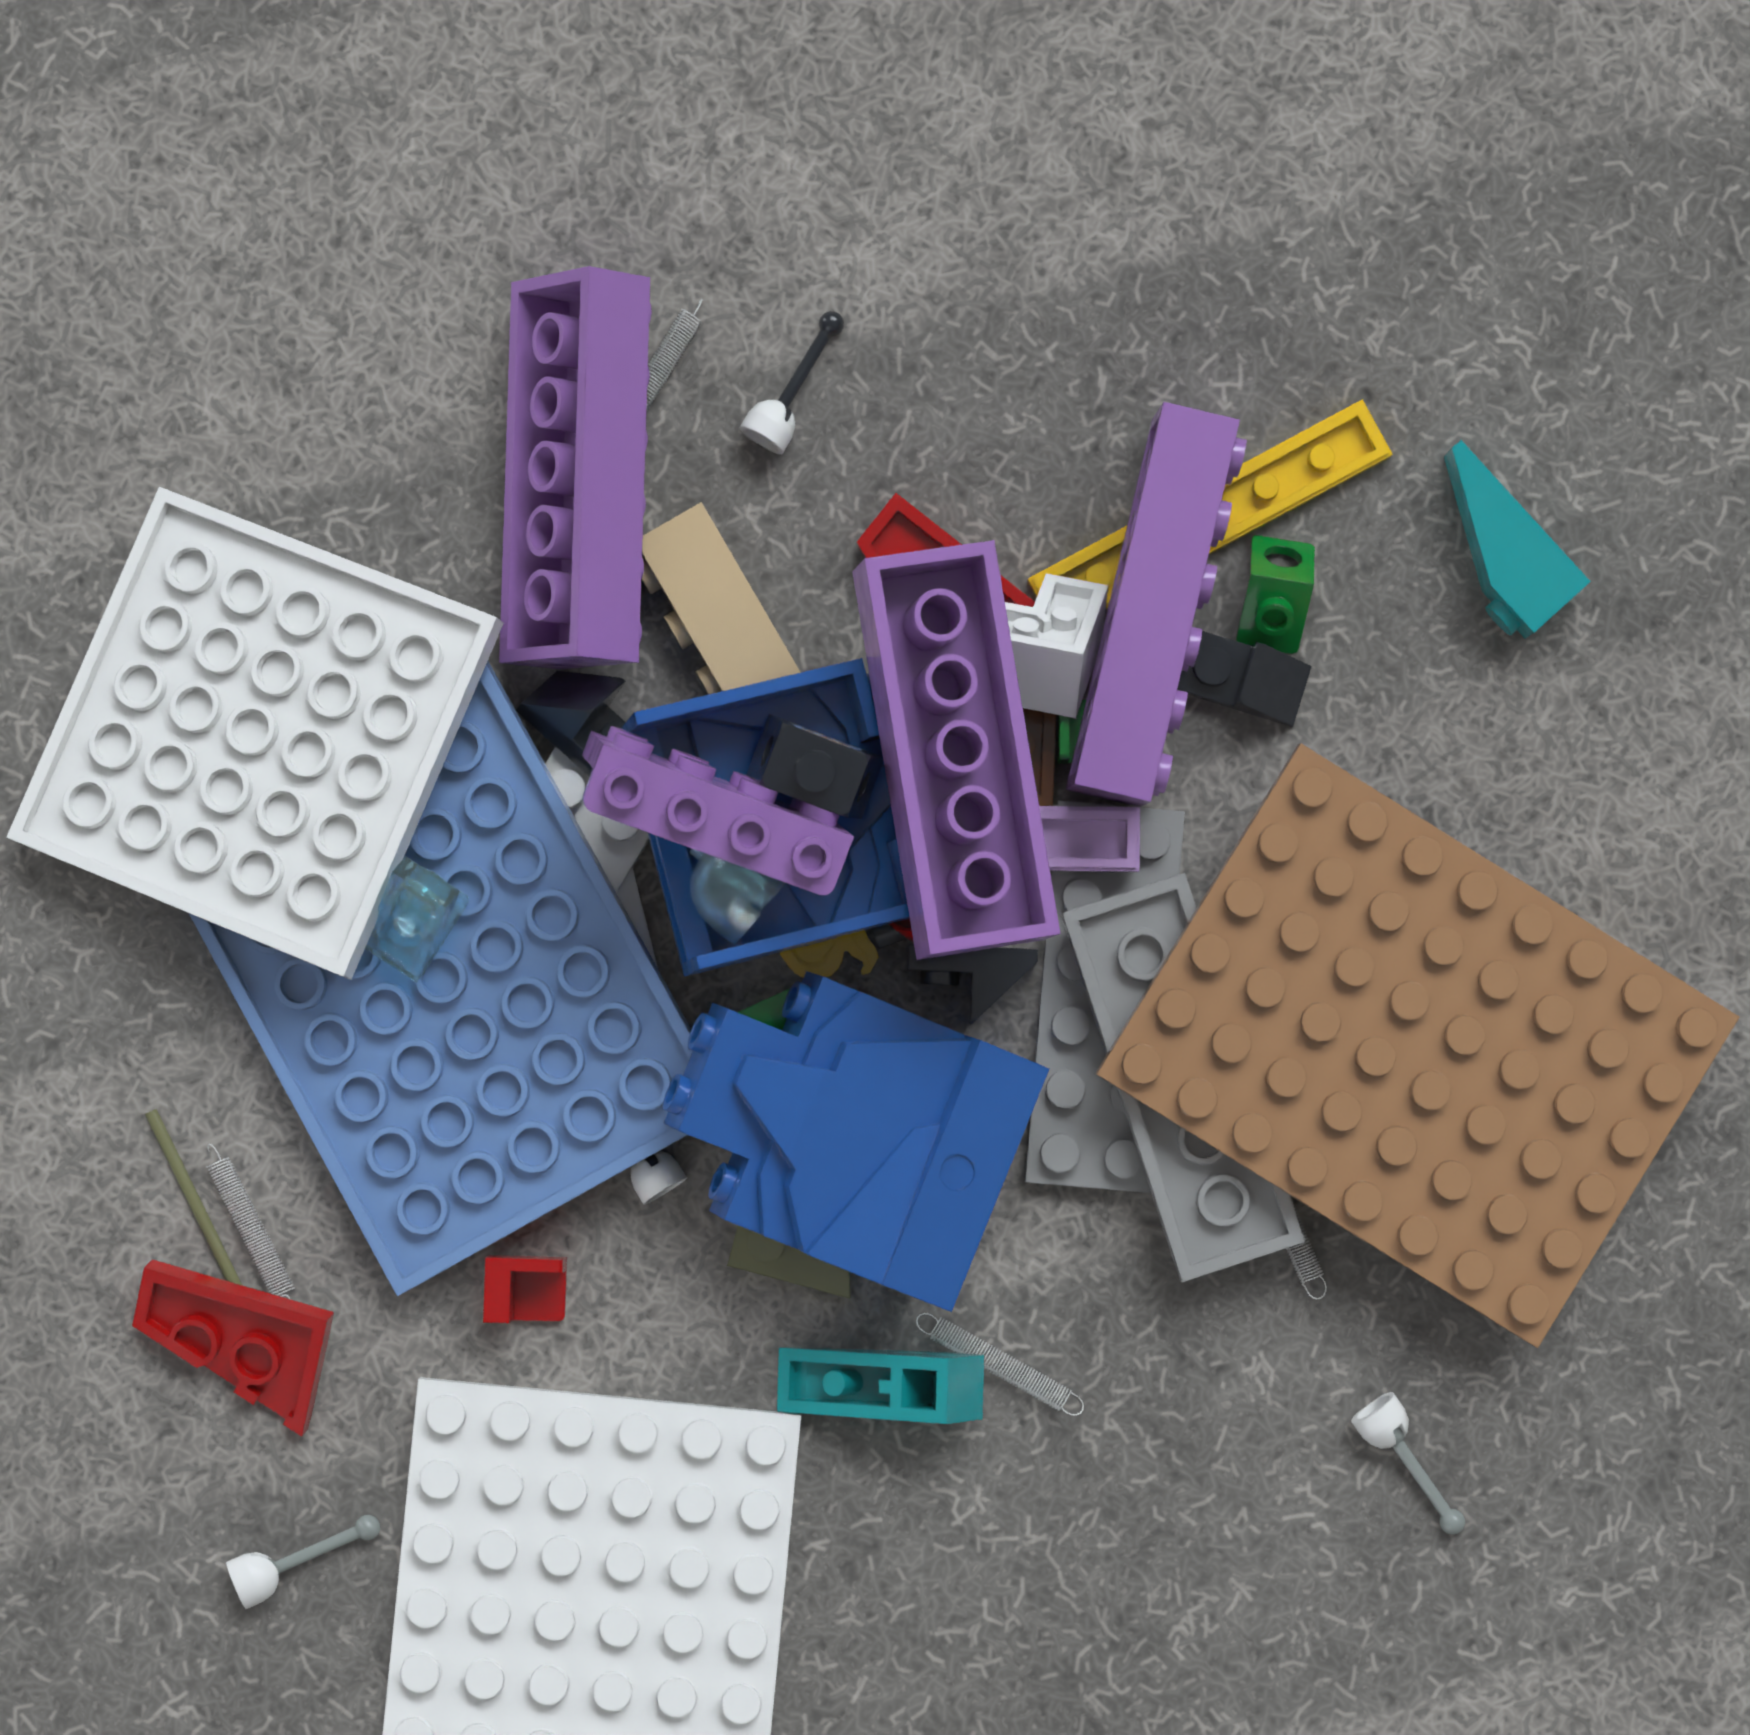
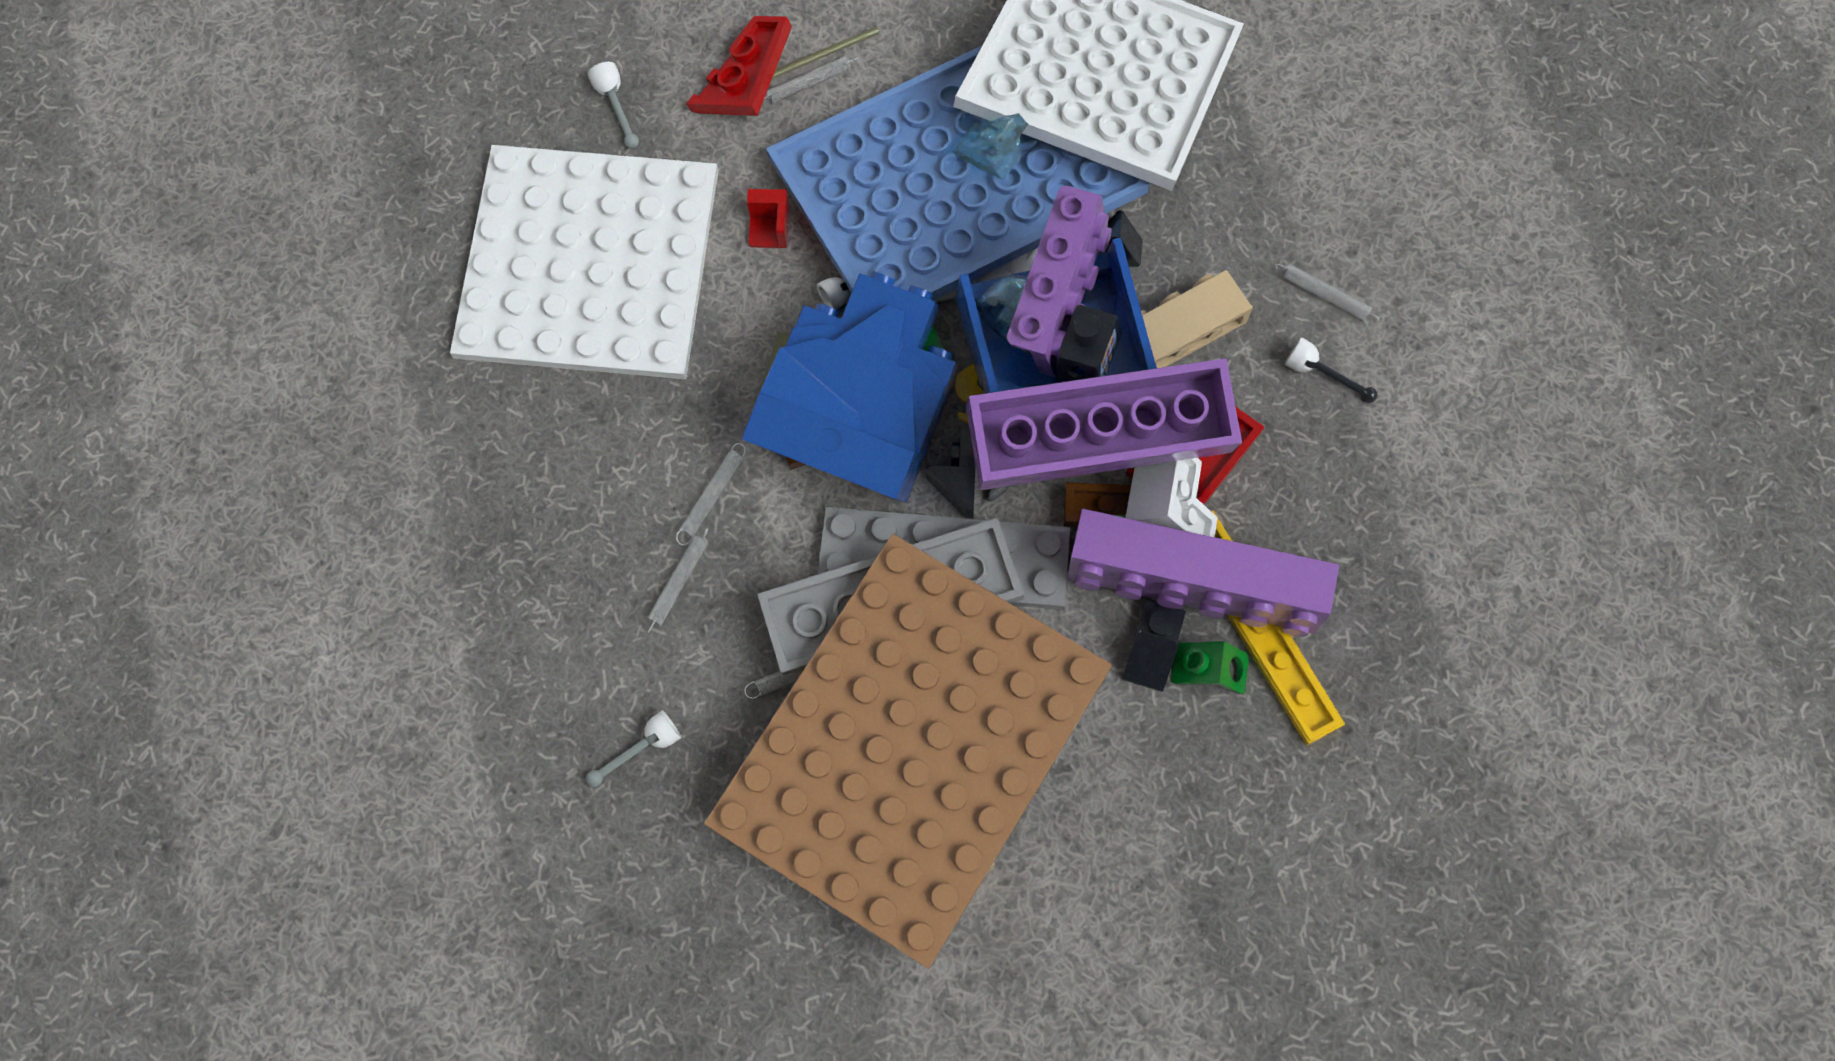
camera: 90 degrees right, 15 degrees down
medium lavender brick [499,266,652,669] -> none
teal slope [777,1347,984,1424] -> none
lavender tile [1039,806,1140,872] -> none
teal slope [1444,440,1591,639] -> none
none -> white piece [648,528,708,633]

